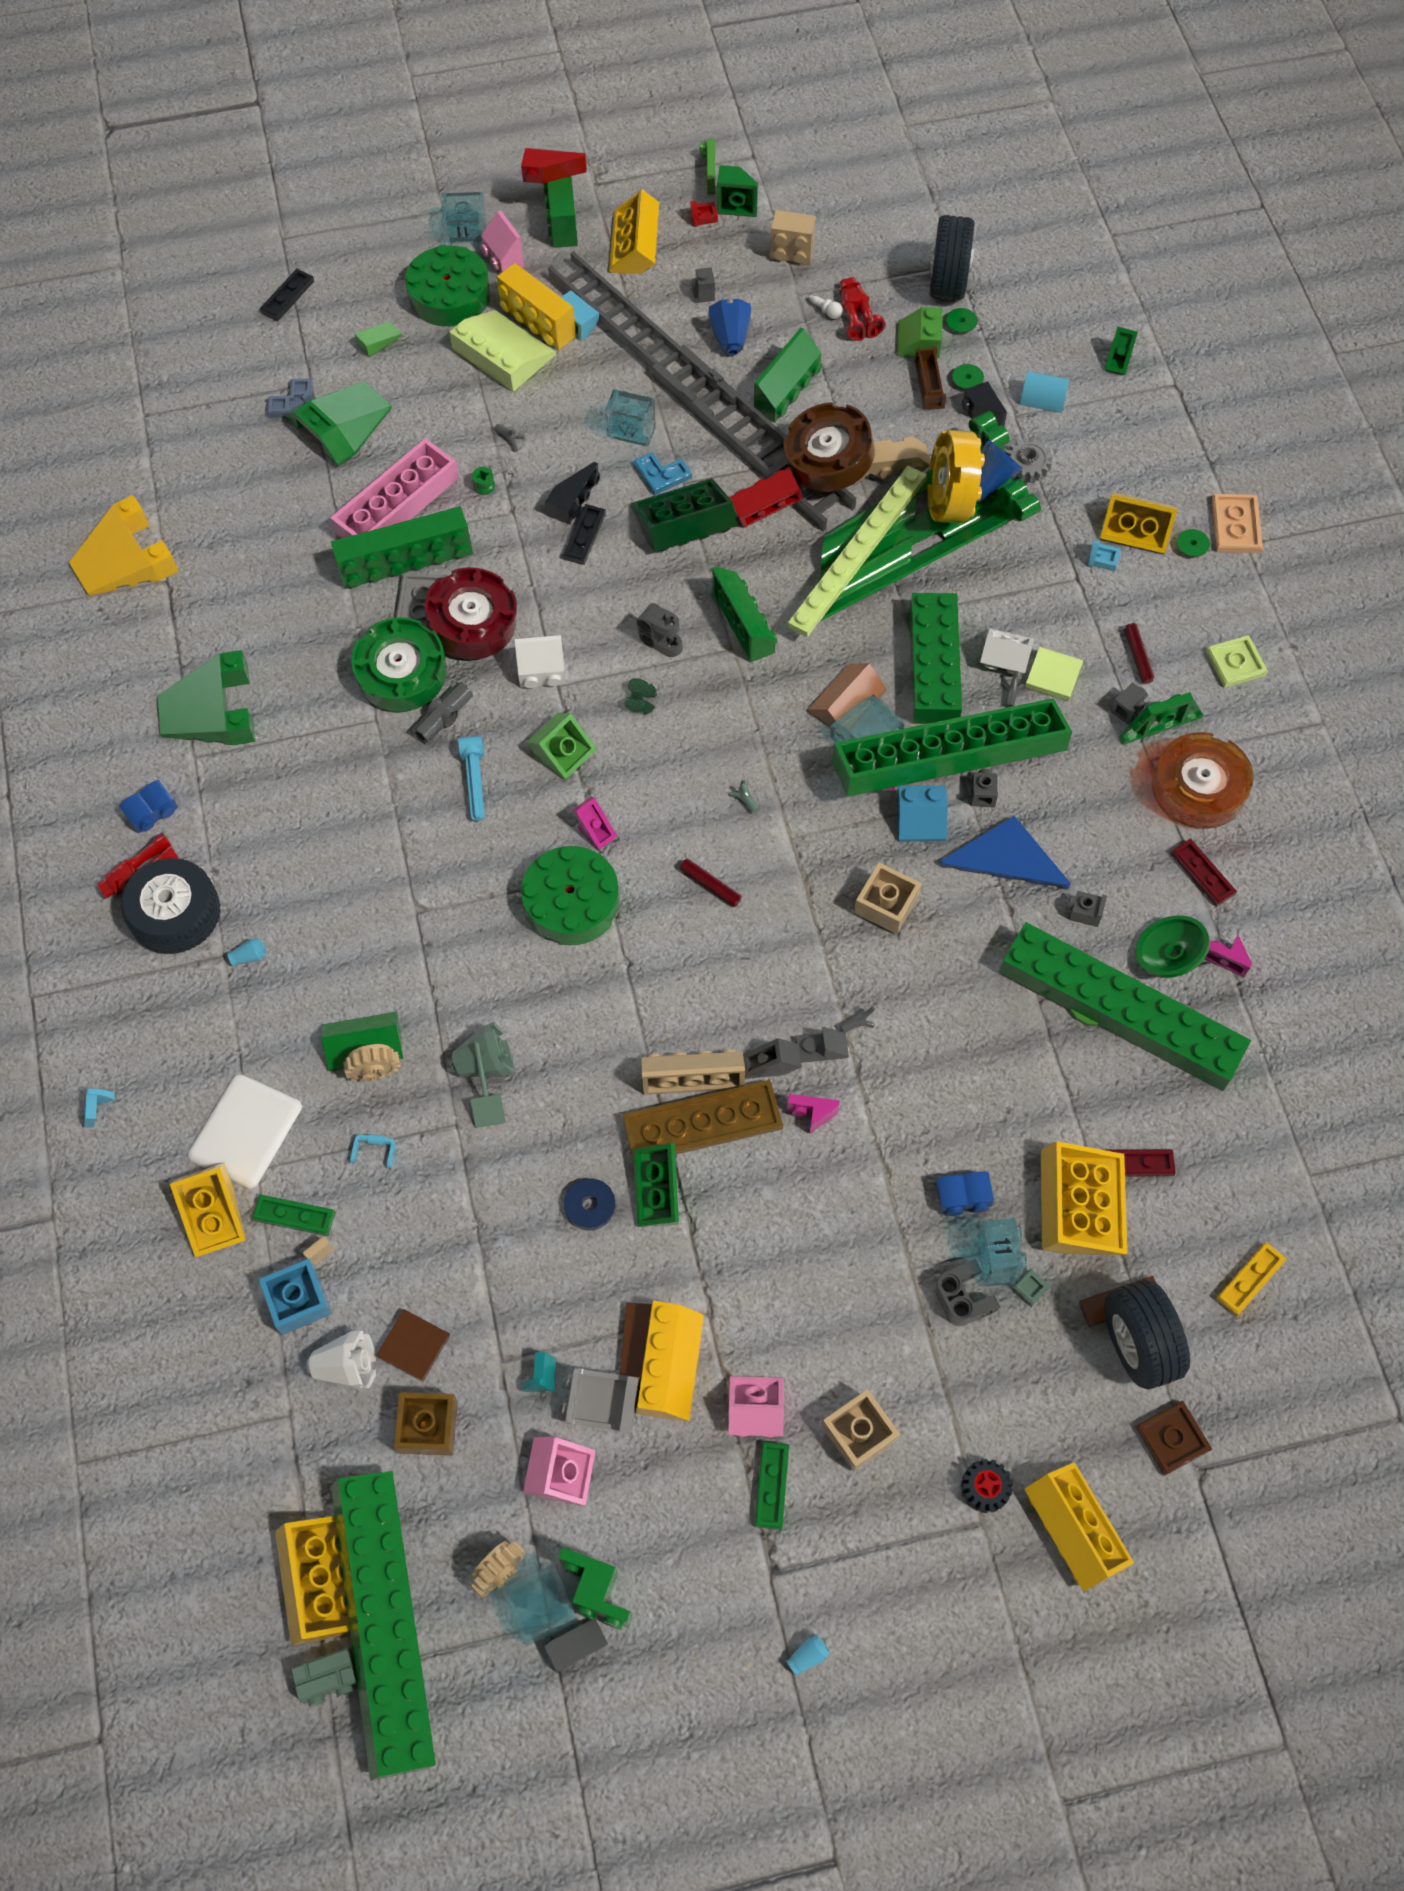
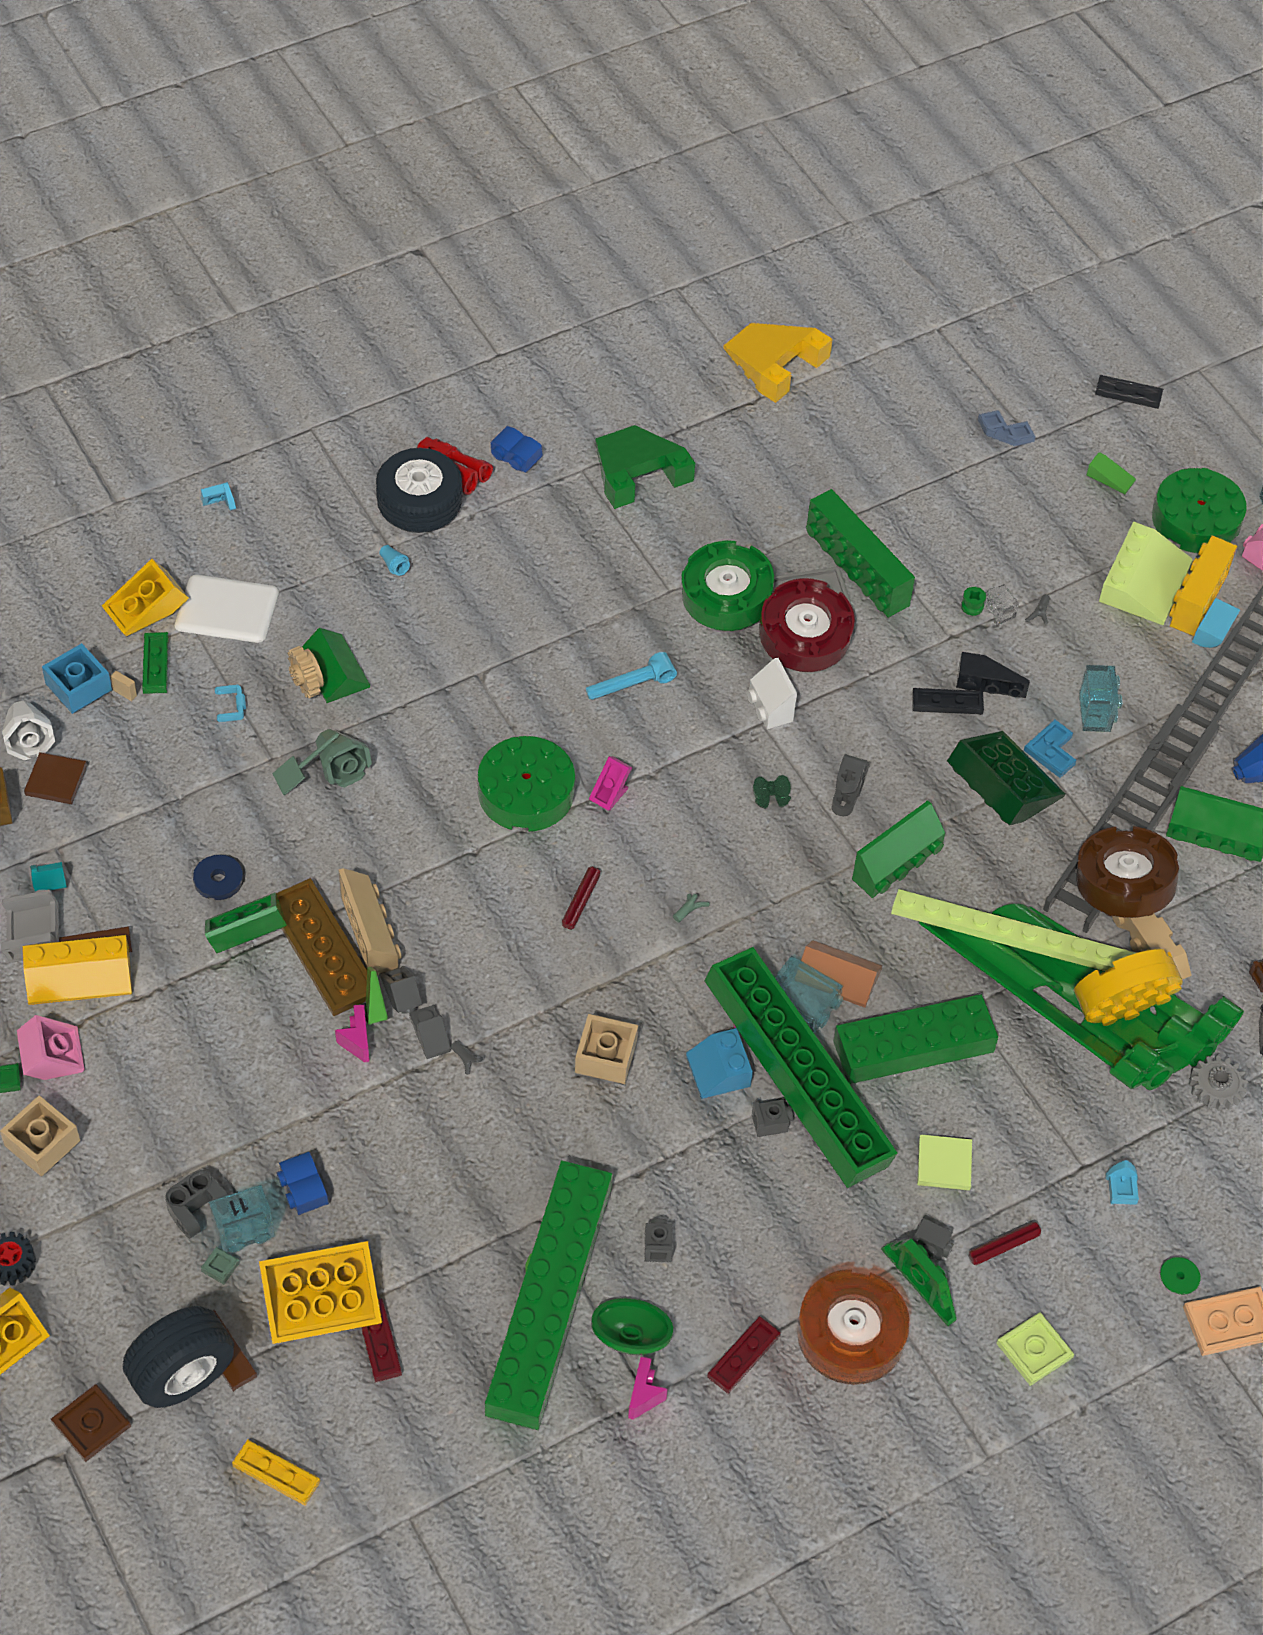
camera: 70 degrees right, 10 degrees down
green wedge [285,381,392,467] -> none
bright pink brick [330,438,459,538] -> none
dark grey piece [412,682,473,744] -> none
bright green slope [526,712,597,779] -> none
red brick [730,468,803,528] -> none
blue tile [940,816,1071,889] -> none
blue cone [977,439,1022,503] -> none
white slope [980,628,1034,675] -> none
dark grey bar [1003,671,1025,708] -> none
yellow slope [1100,492,1178,554] -> none
none -> bright green slope [365,967,388,1024]

